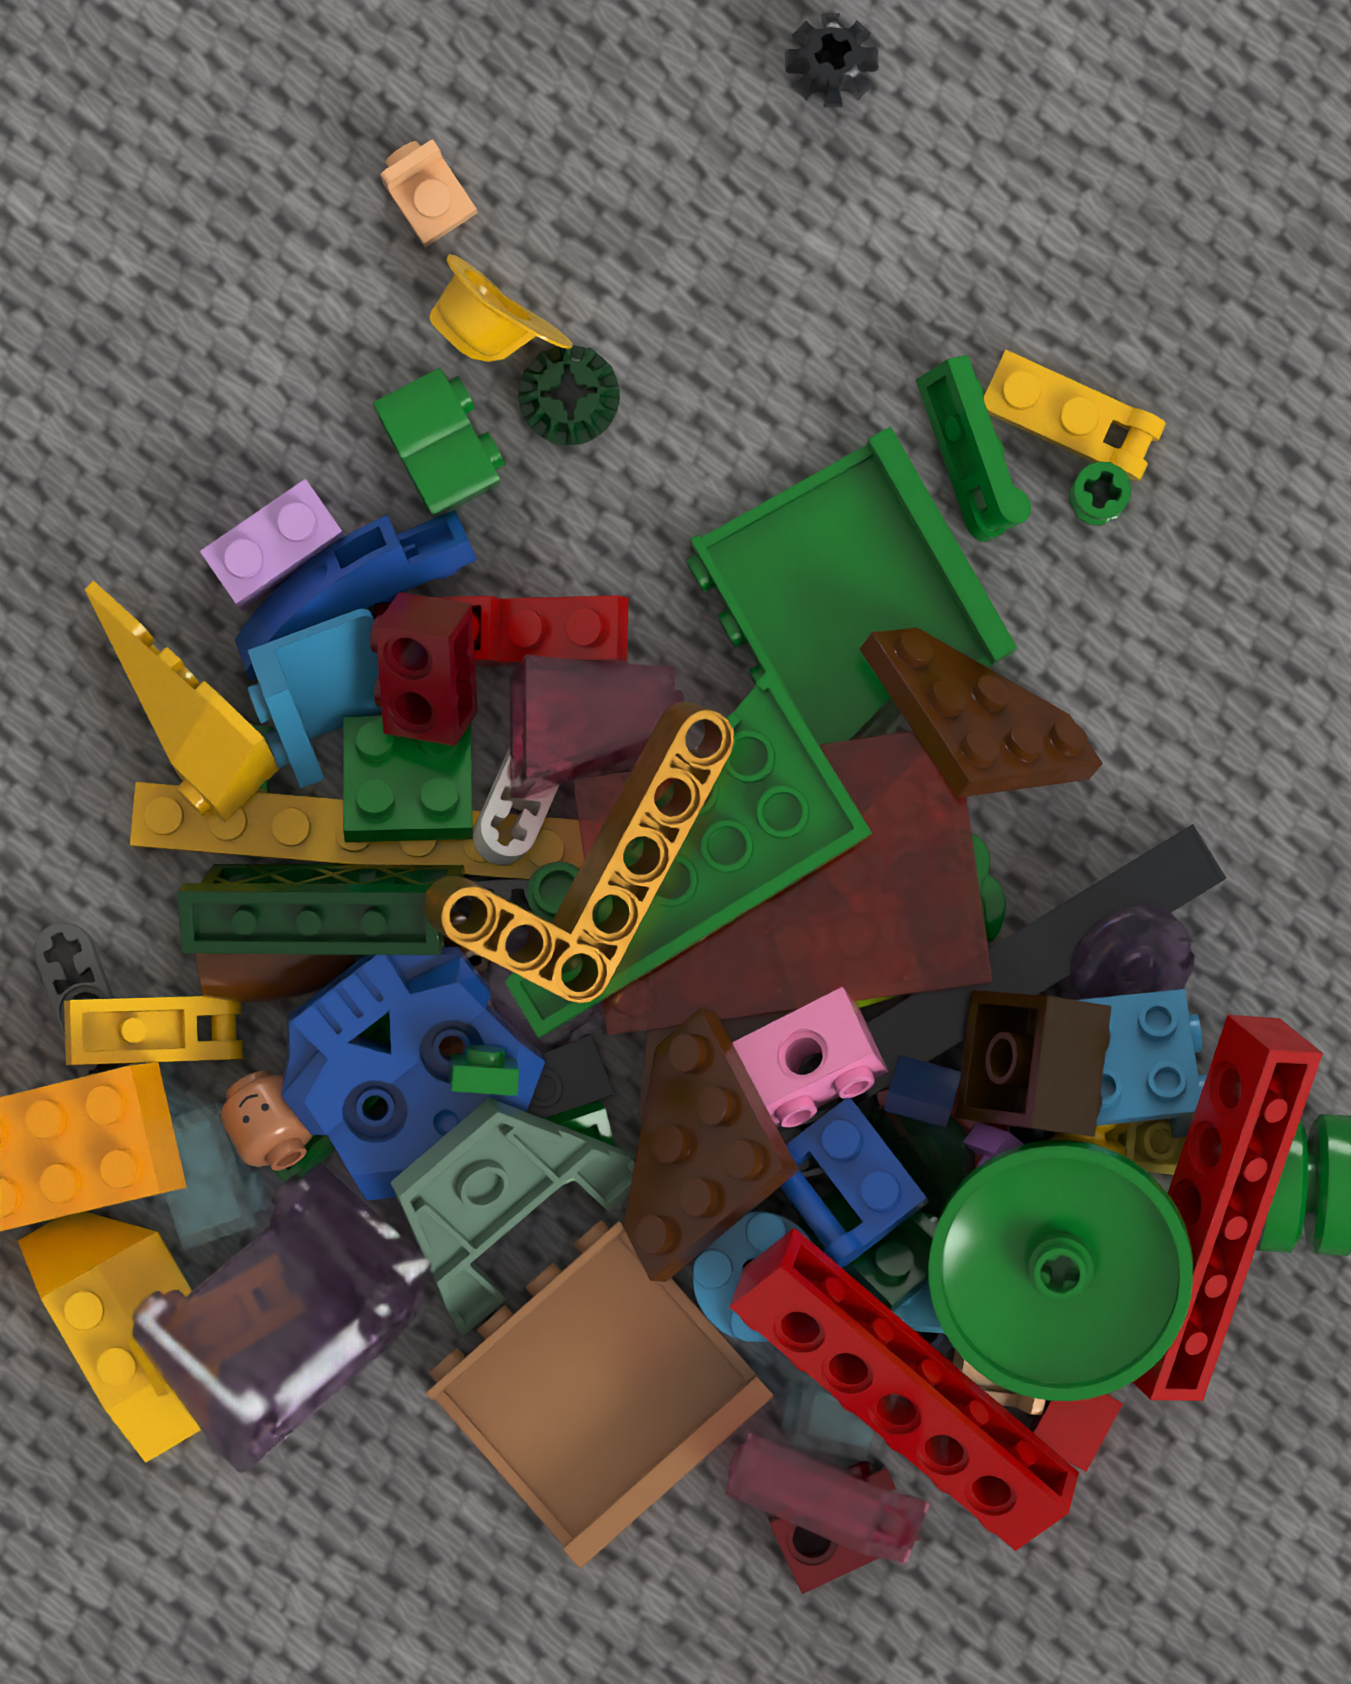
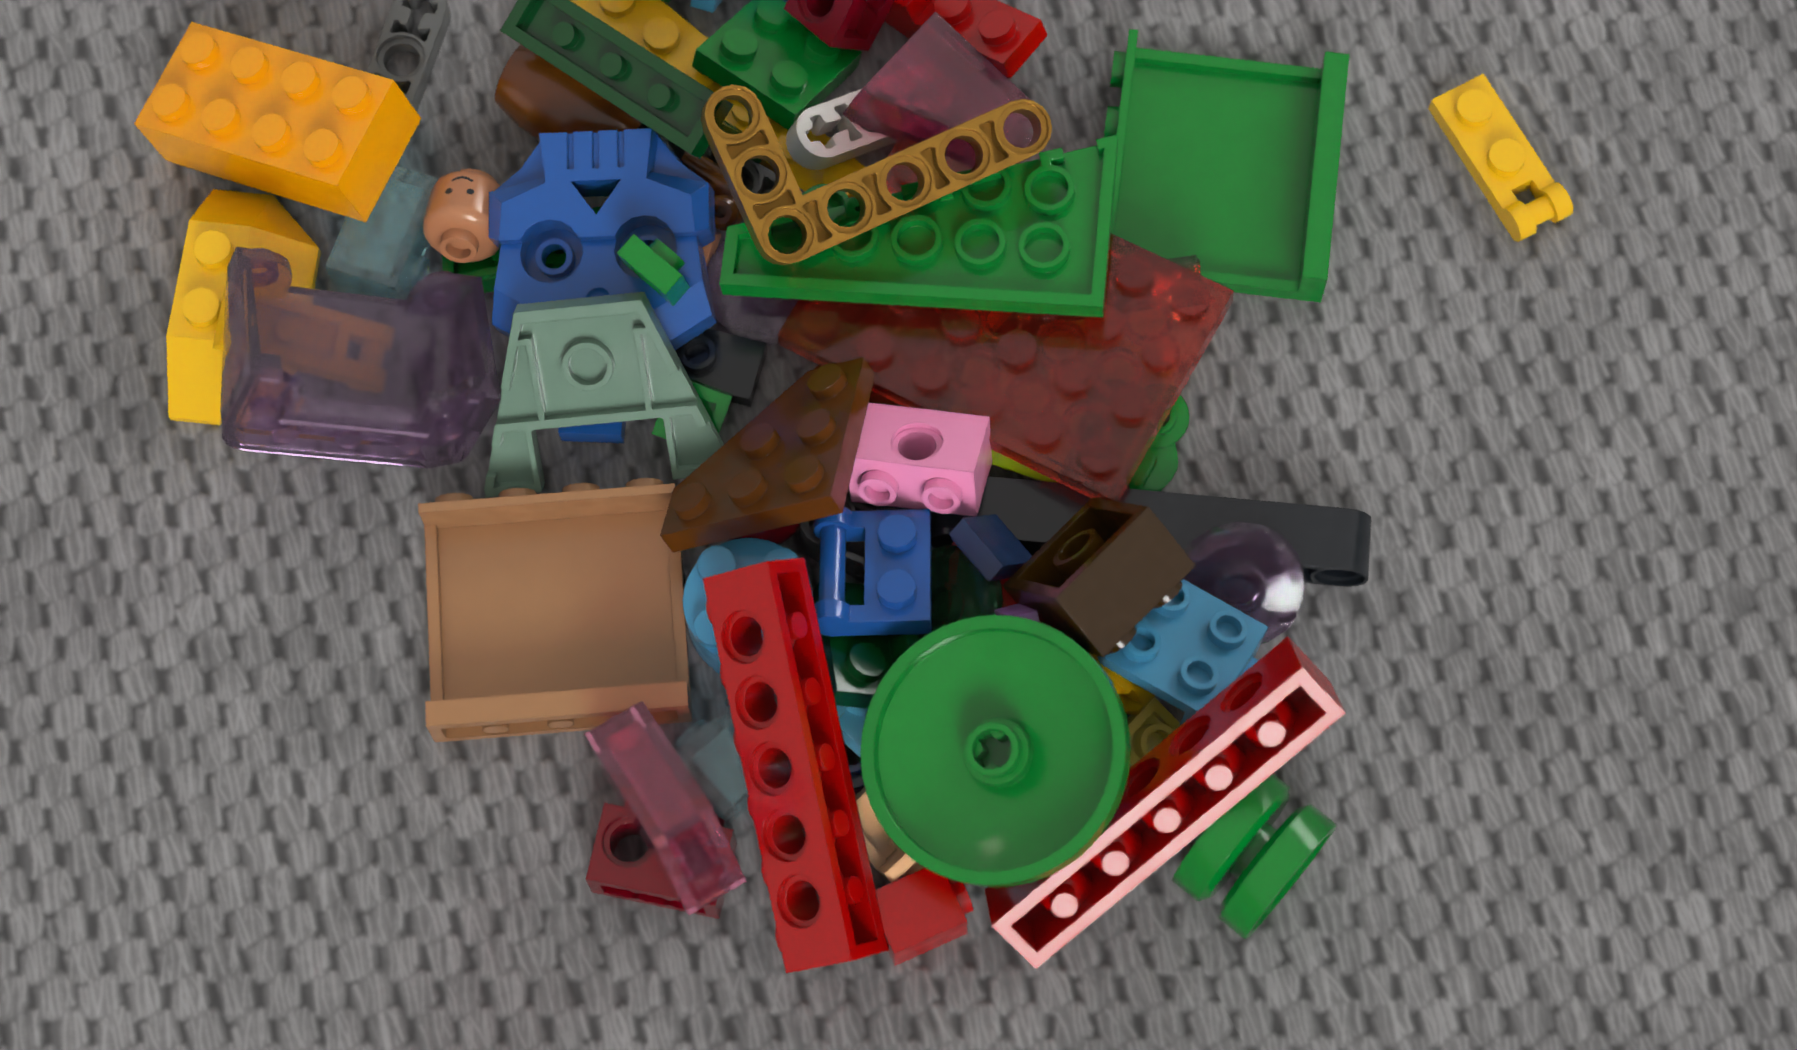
camera: 40 degrees right, 15 degrees down
yellow plate [64,996,244,1066] -> none
reddish brown plate [859,627,1103,798] -> none
green plate [916,355,1031,542] -> none
green bush [1069,461,1131,526] -> none

